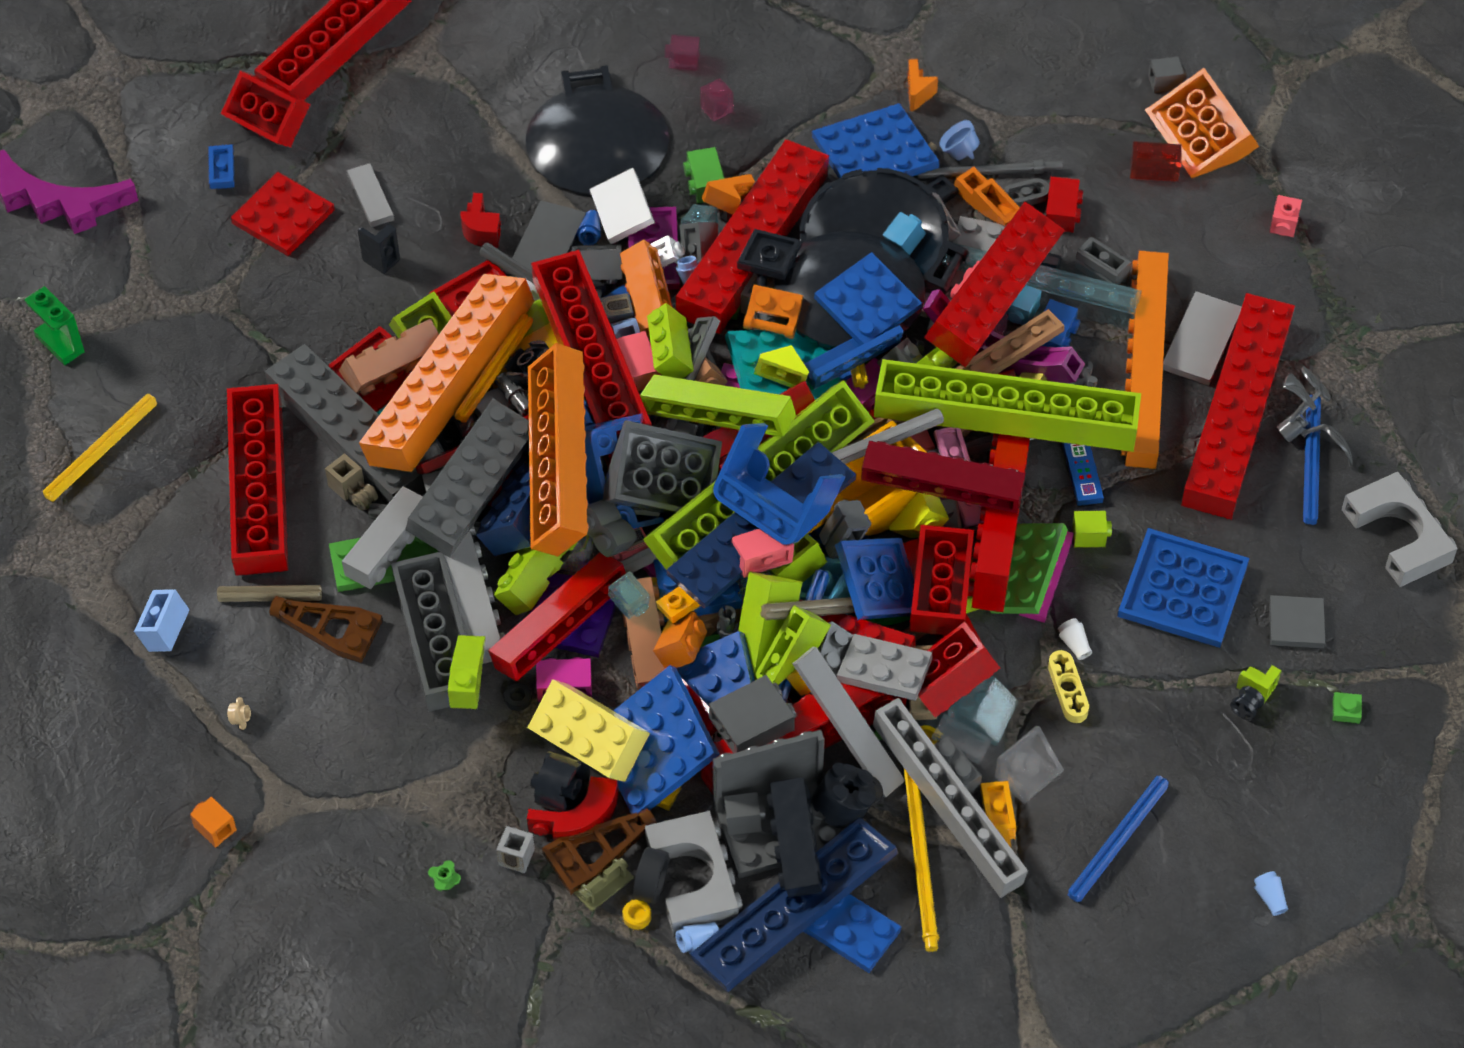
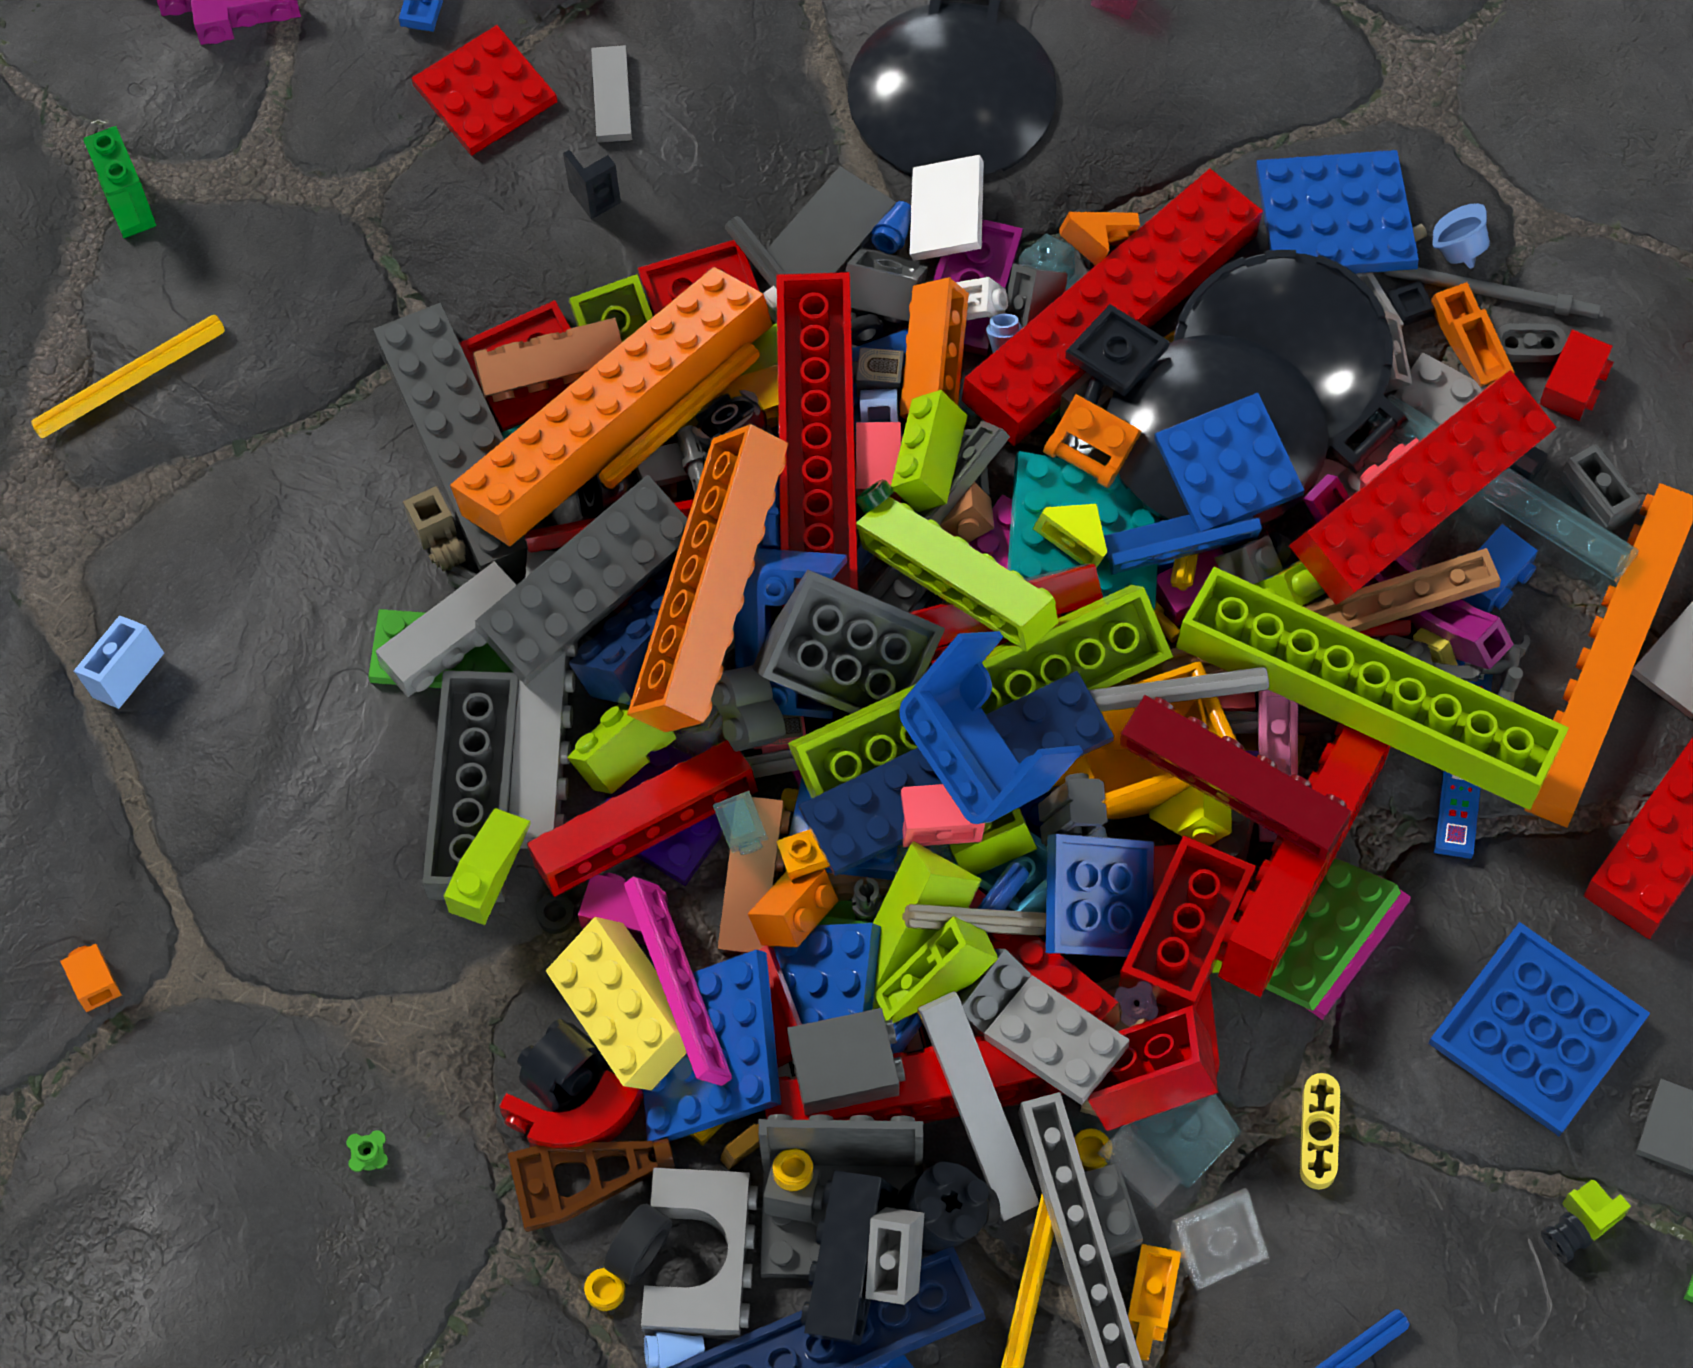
camera: 20 degrees right, 10 degrees up
dark tan axle [217,585,323,602] -> none
red brick [227,384,288,576] -> none
tan plate [228,697,251,730] -> none
reddish brown plate [269,596,383,663] -> none
red brick [461,193,501,248] -> none
light grey brick [496,826,535,873] -> none
olive hinge [574,858,634,912] -> none
bright green brick [683,147,724,204] -> none
clear pink brick [700,78,733,121] -> none
dark azure brick [883,212,926,255] -> none
orange slope [908,59,938,111] -> none
medium azure brick [1005,285,1041,325] -> none
white cone [1058,618,1092,660] -> none
lime brick [1072,511,1112,548] -> none
none -> dark pink tile [624,876,732,1086]
none -> pearl gold tile [720,1124,760,1170]
none -> yellow tile [773,1149,813,1191]
none -> dark green tile [856,479,894,513]
none -> light grey brick [865,1207,924,1305]
none -> clear purple plate [1115,981,1159,1026]

